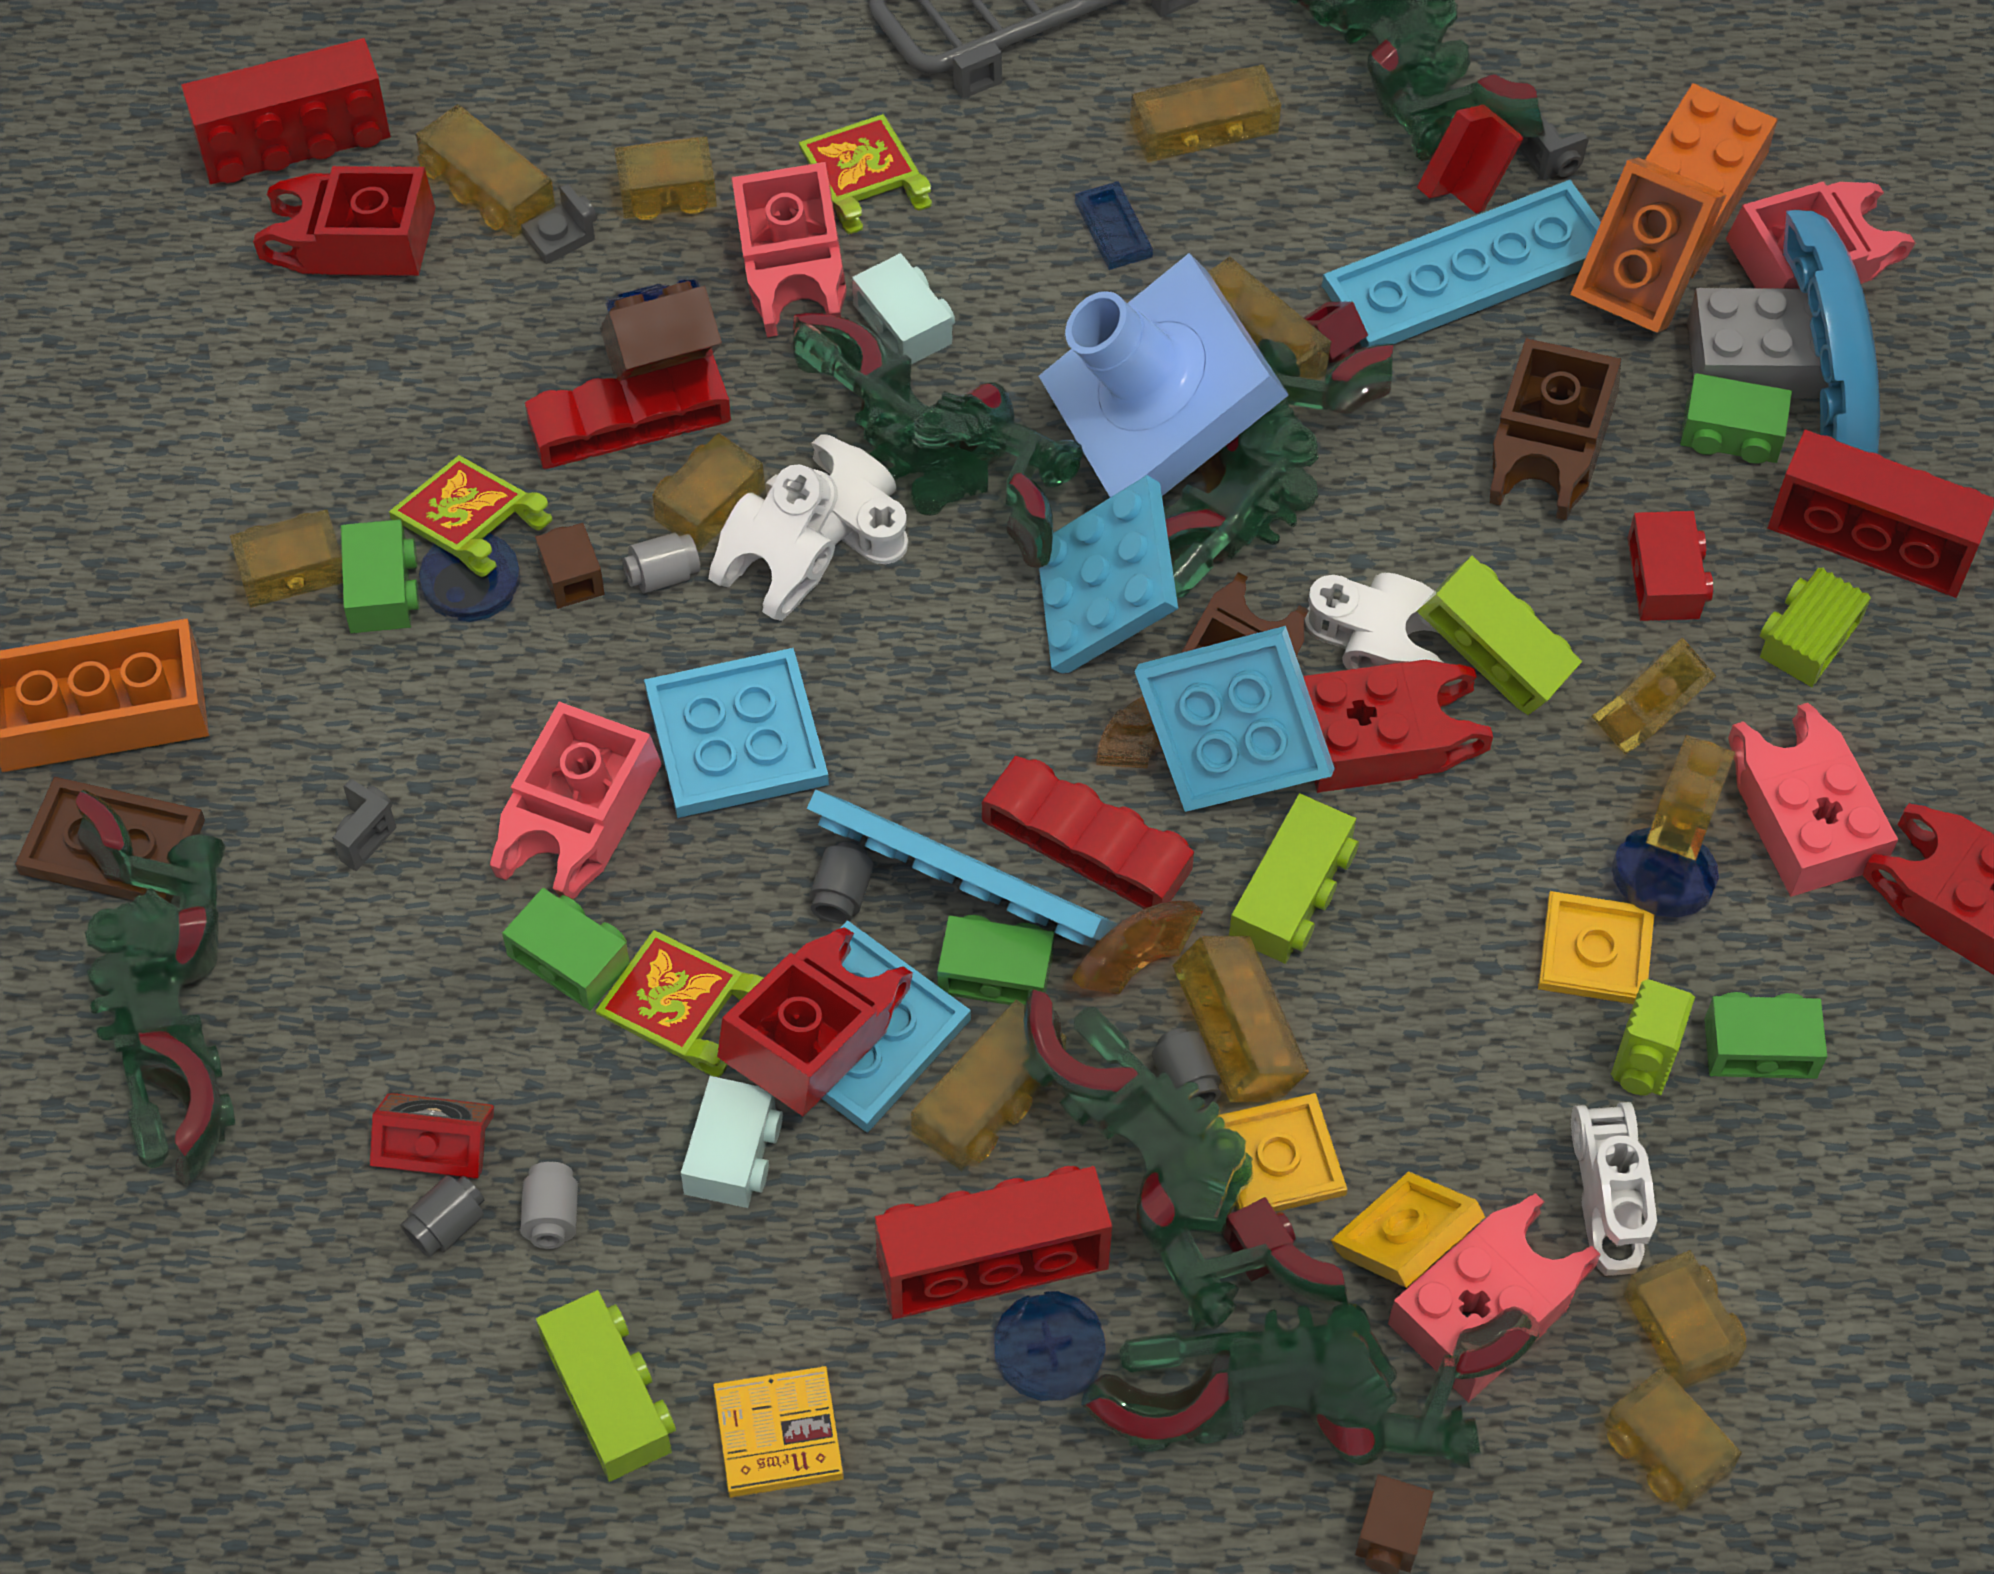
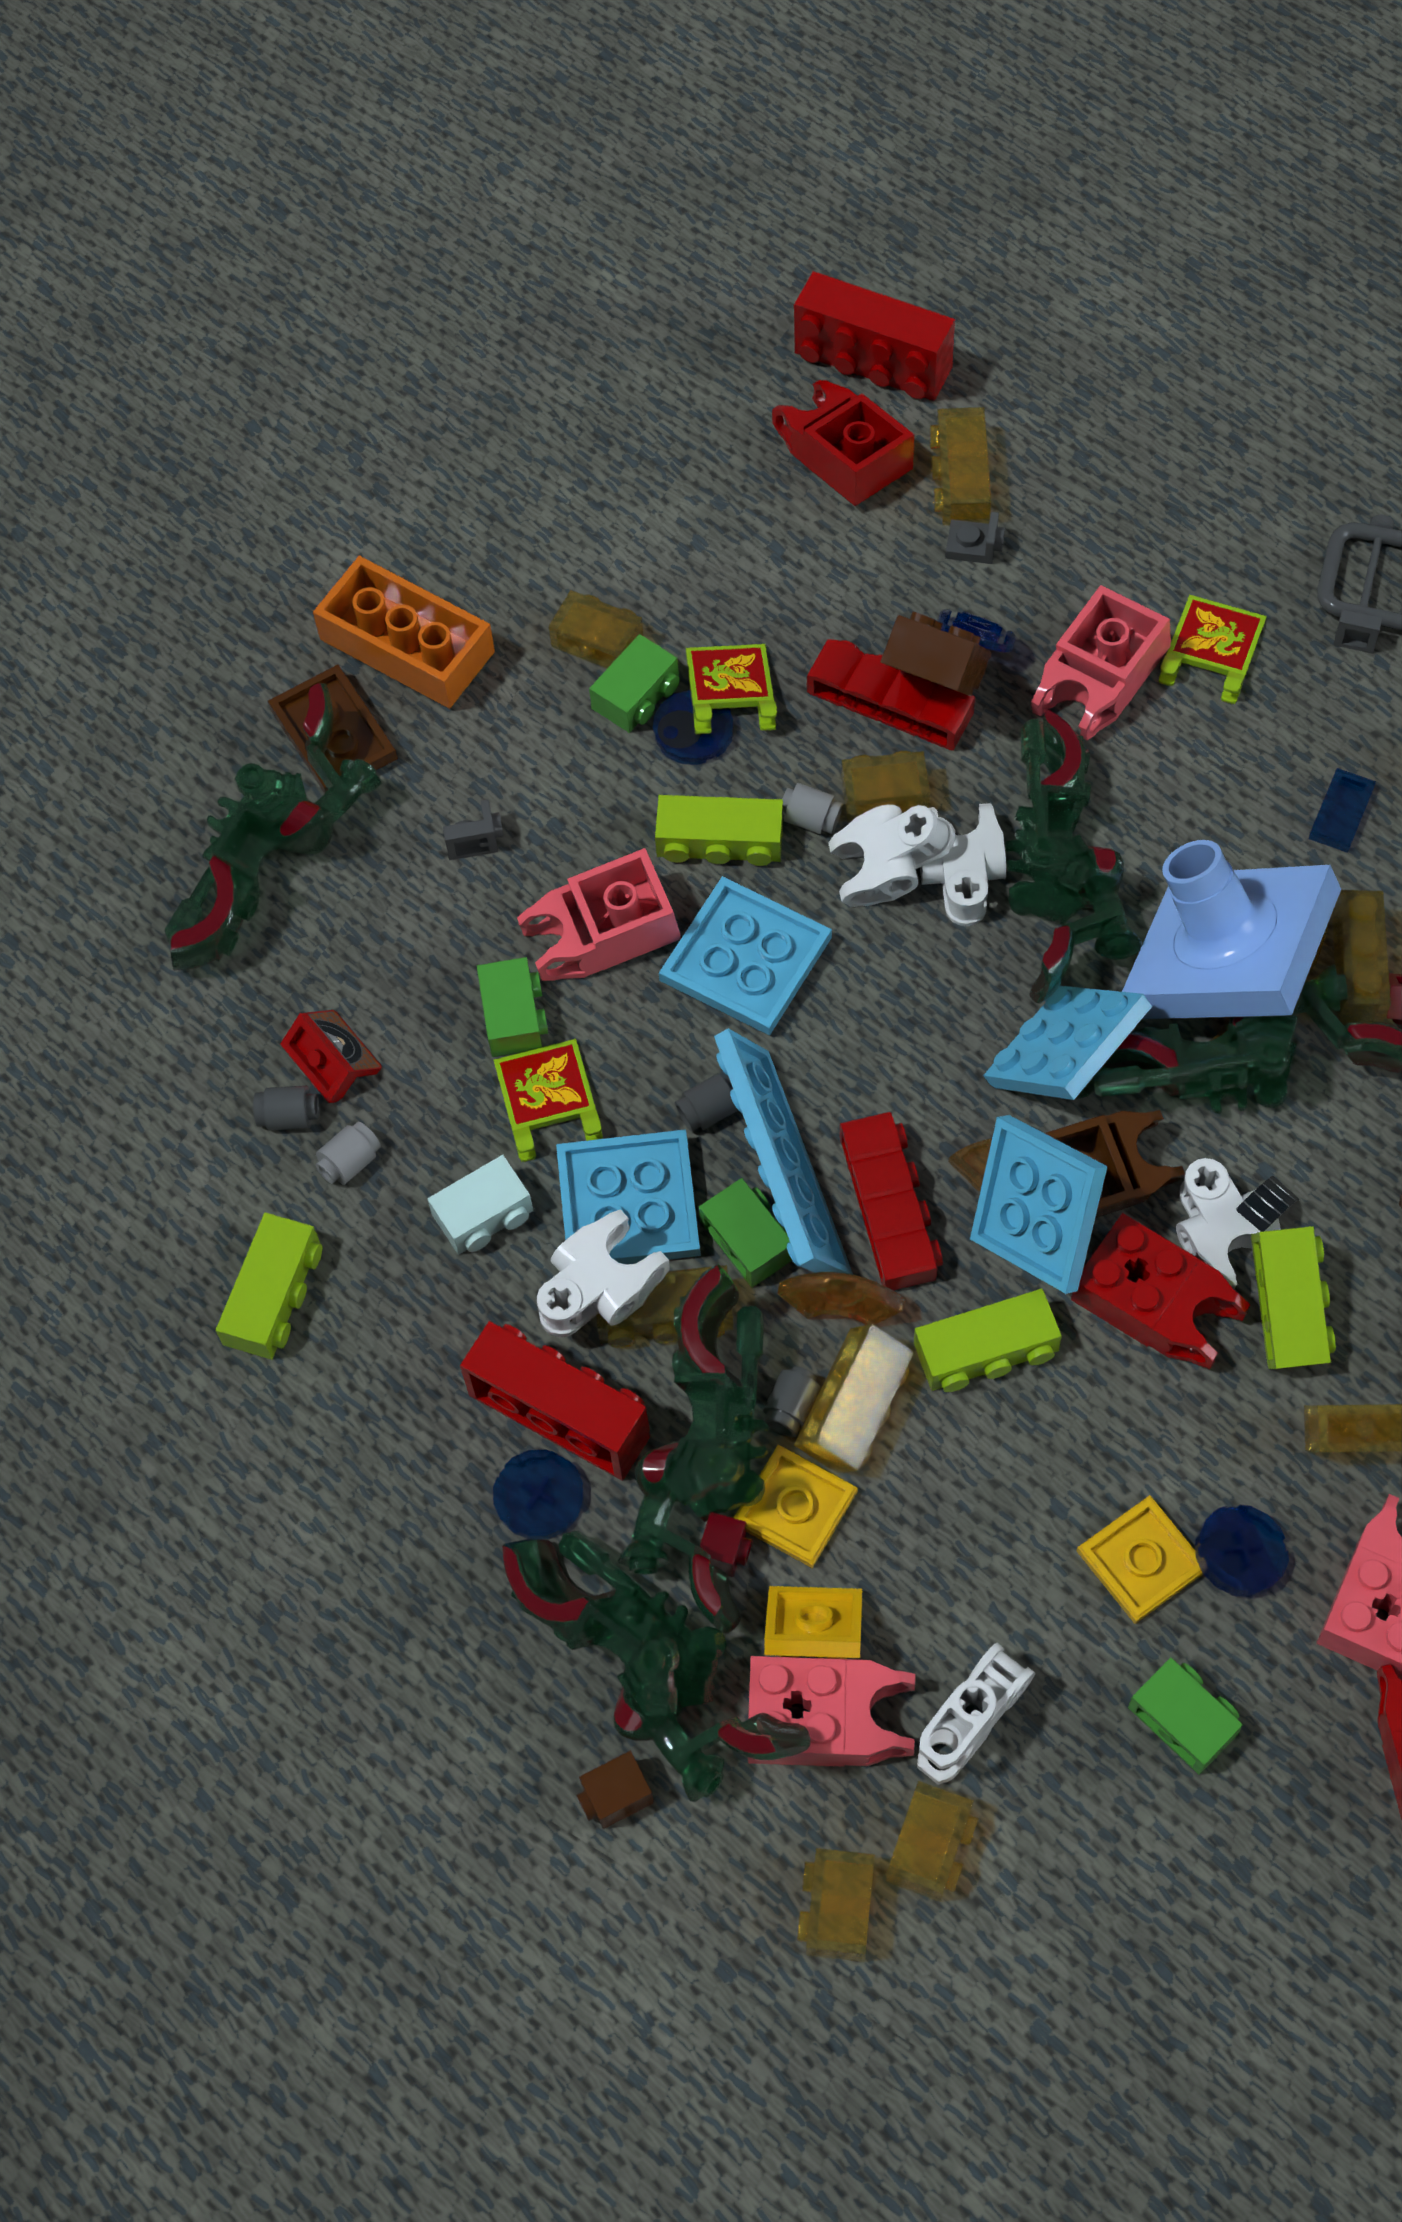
camera: 50 degrees right, 5 degrees up
reddish brown brick [535,523,605,609] -> none
clear yellow brick [614,136,717,220] -> none
yellow tile [714,1366,843,1498] -> none
red brick [717,927,913,1117] -> none
light aqua brick [852,253,955,368] -> none
lime brick [1611,979,1695,1096] -> none
clear yellow brick [1646,735,1736,860] -> none
none -> white piece [537,1210,670,1337]
none -> lime brick [655,795,783,866]
none -> black sticker [1236,1176,1299,1232]

